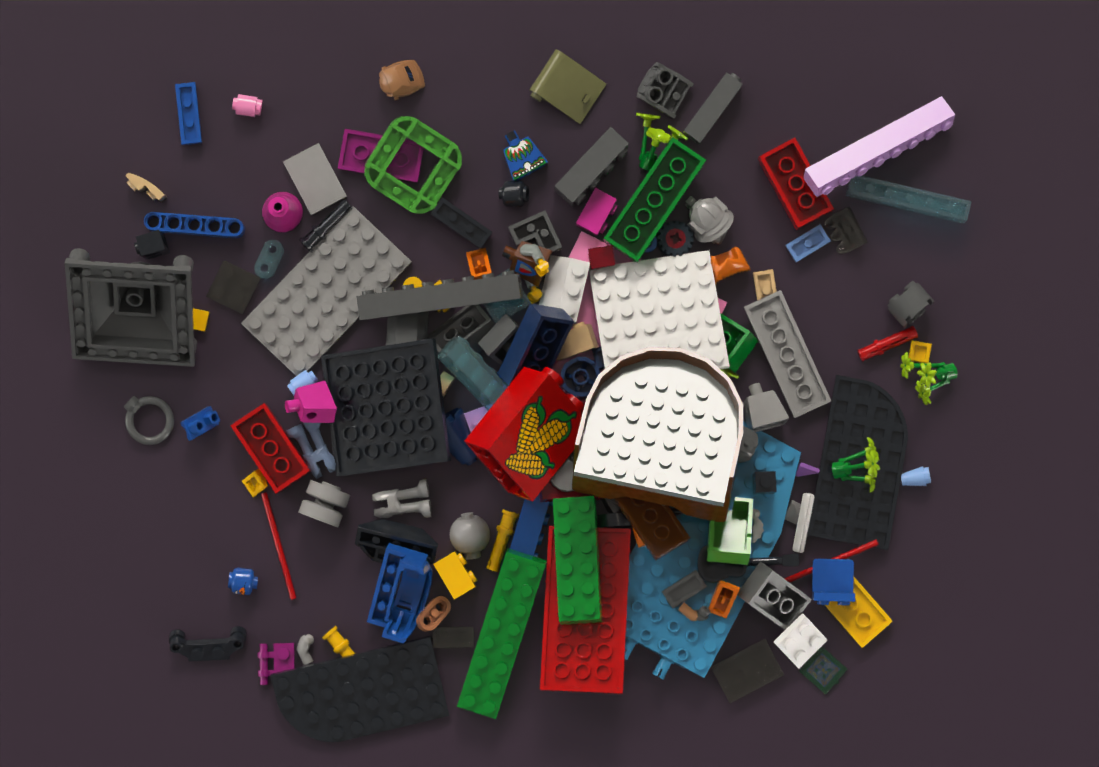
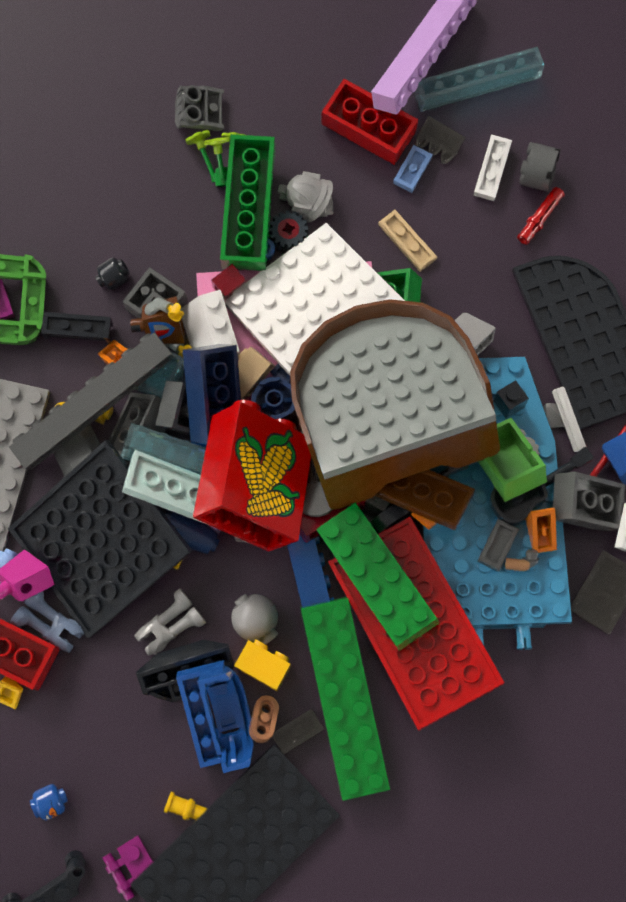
camera: 30 degrees left, 10 degrees down
red axle [261,492,296,600] -> none
light grey arm [297,634,314,666] -> none
light grey wheel [298,480,351,527] -> none
yellow pin [486,509,520,572] -> none
torso [503,130,548,181] -> none
olive door [529,50,606,124] -> none
dark grey brick [554,127,629,207] -> none
dark pink brick [576,188,618,237] -> none
dark grey brick [683,72,743,145] -> none
orange hair [711,247,751,284] -> none
light grey plate [743,290,831,418] -> none
medium lavender slope [795,463,820,477] -> none
plant [832,437,880,493] -> none
plant [900,352,957,405] -> none
yellow tile [908,340,932,363] -> none
none -> light aqua plate [122,450,208,525]
none -> white plate [473,135,512,201]

